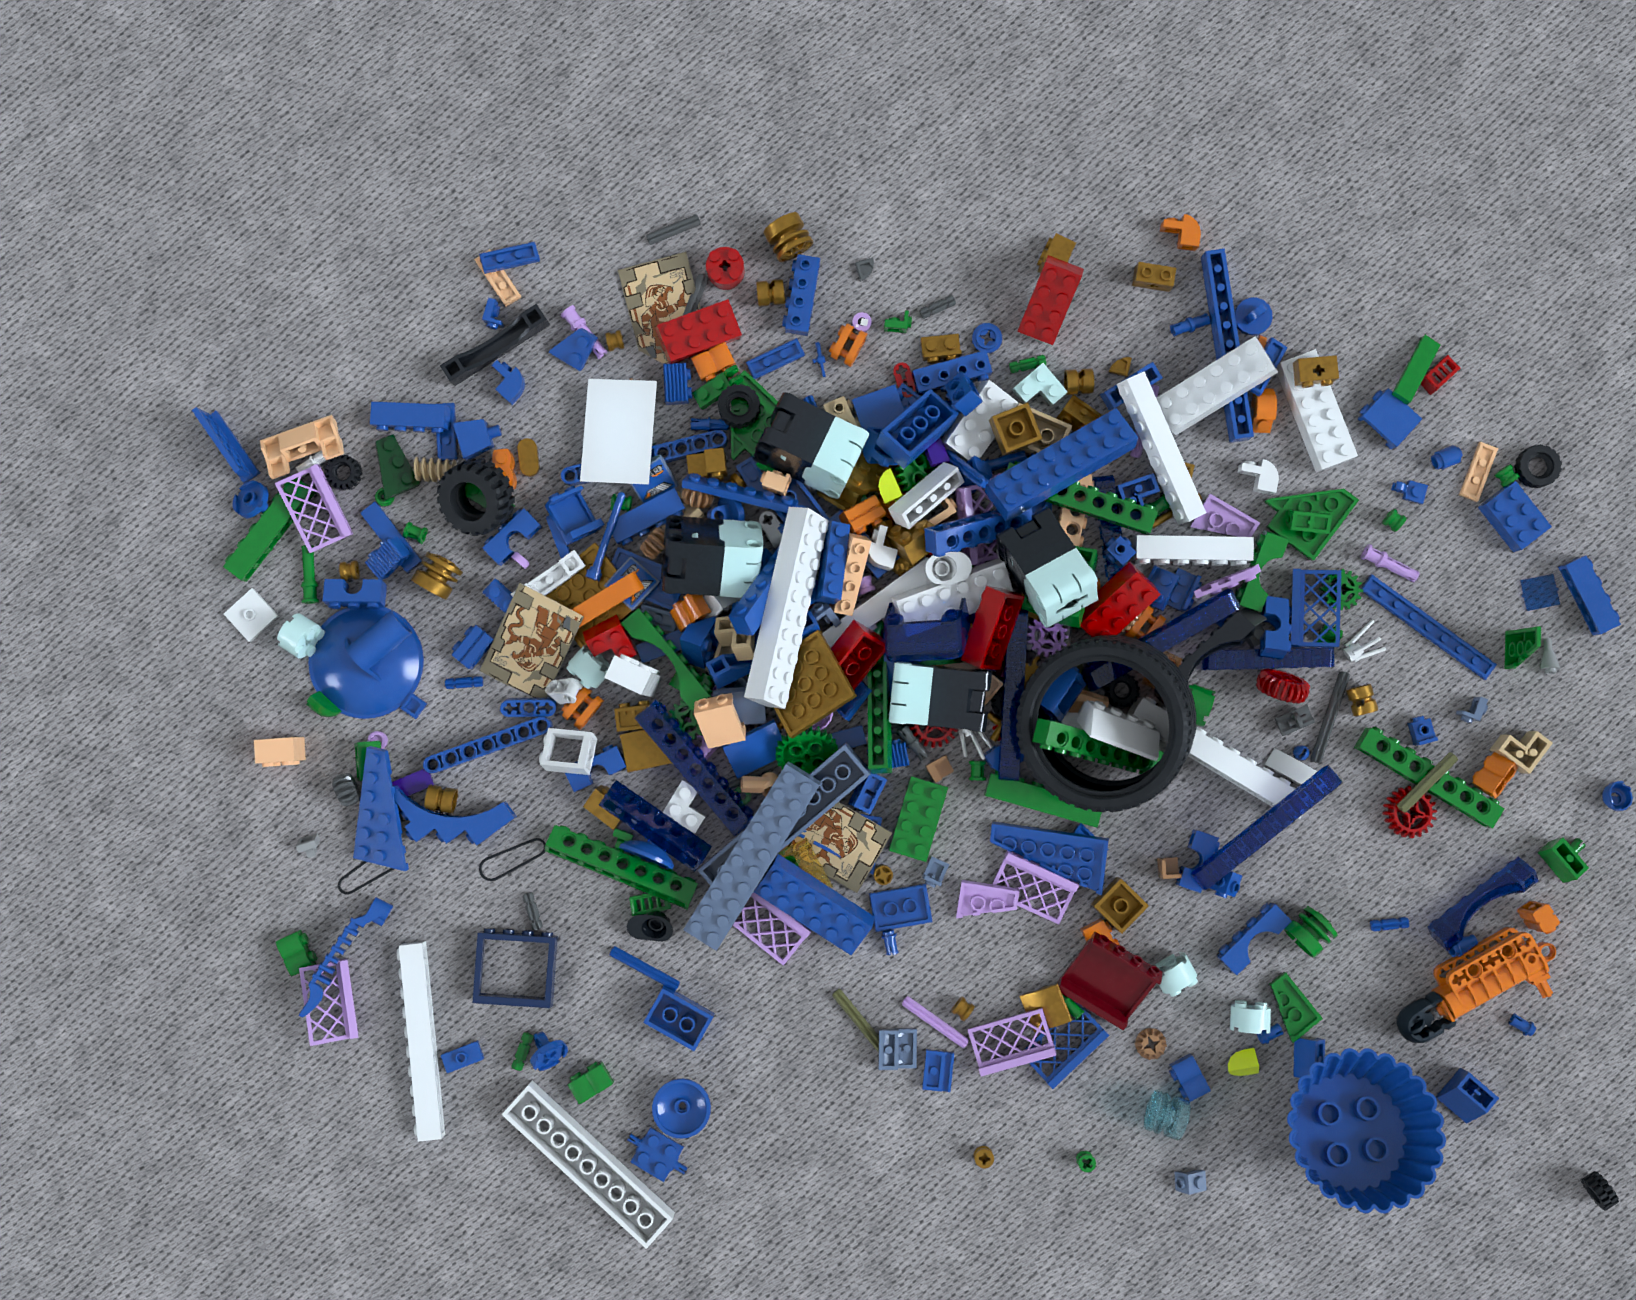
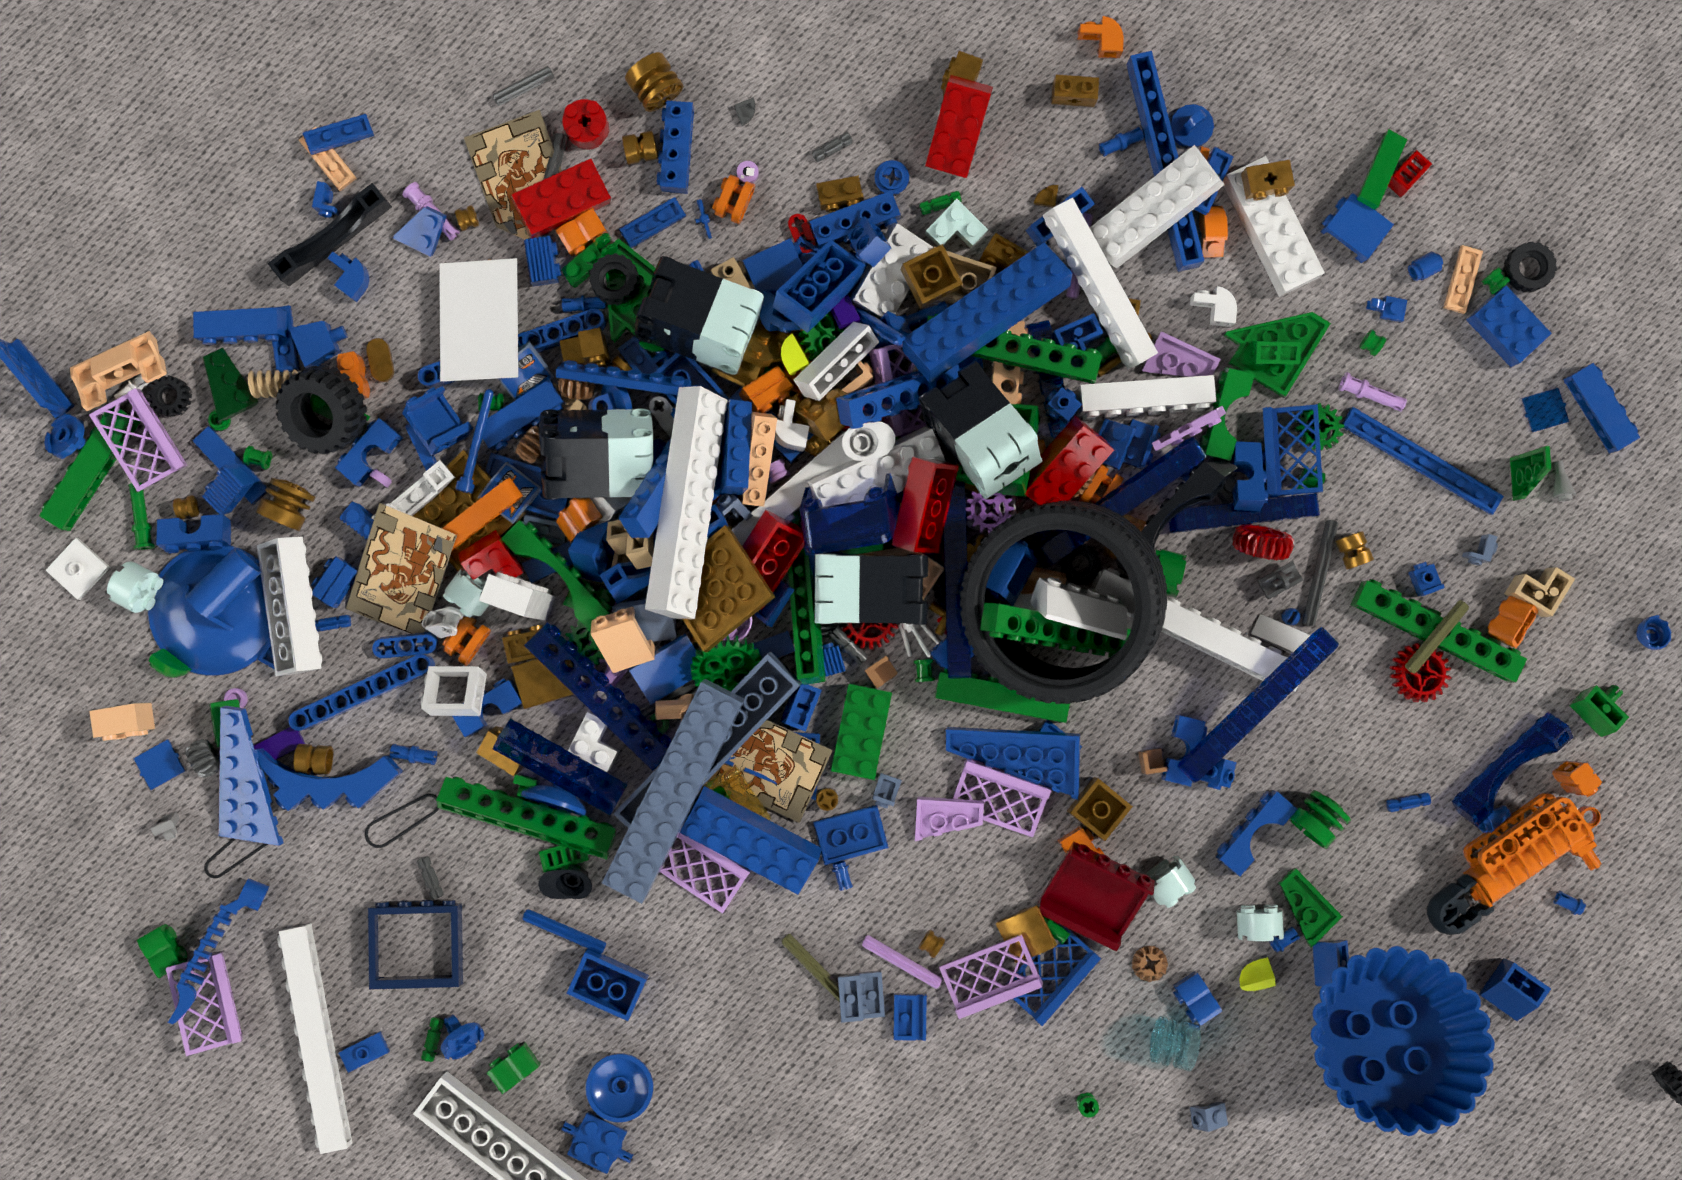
camera: 10 degrees left, 0 degrees up
light nougat brick [760,470,792,496] -> none
green bracket [884,310,912,333] -> none
pearl gold wheel [973,1146,994,1169] -> none
pearl gold wheel [1064,368,1094,395] -> none
white plant [1343,619,1386,662] -> none
none -> blue piece [133,739,185,790]
none -> white brick [257,537,322,676]
none -> blue pin [390,744,438,765]

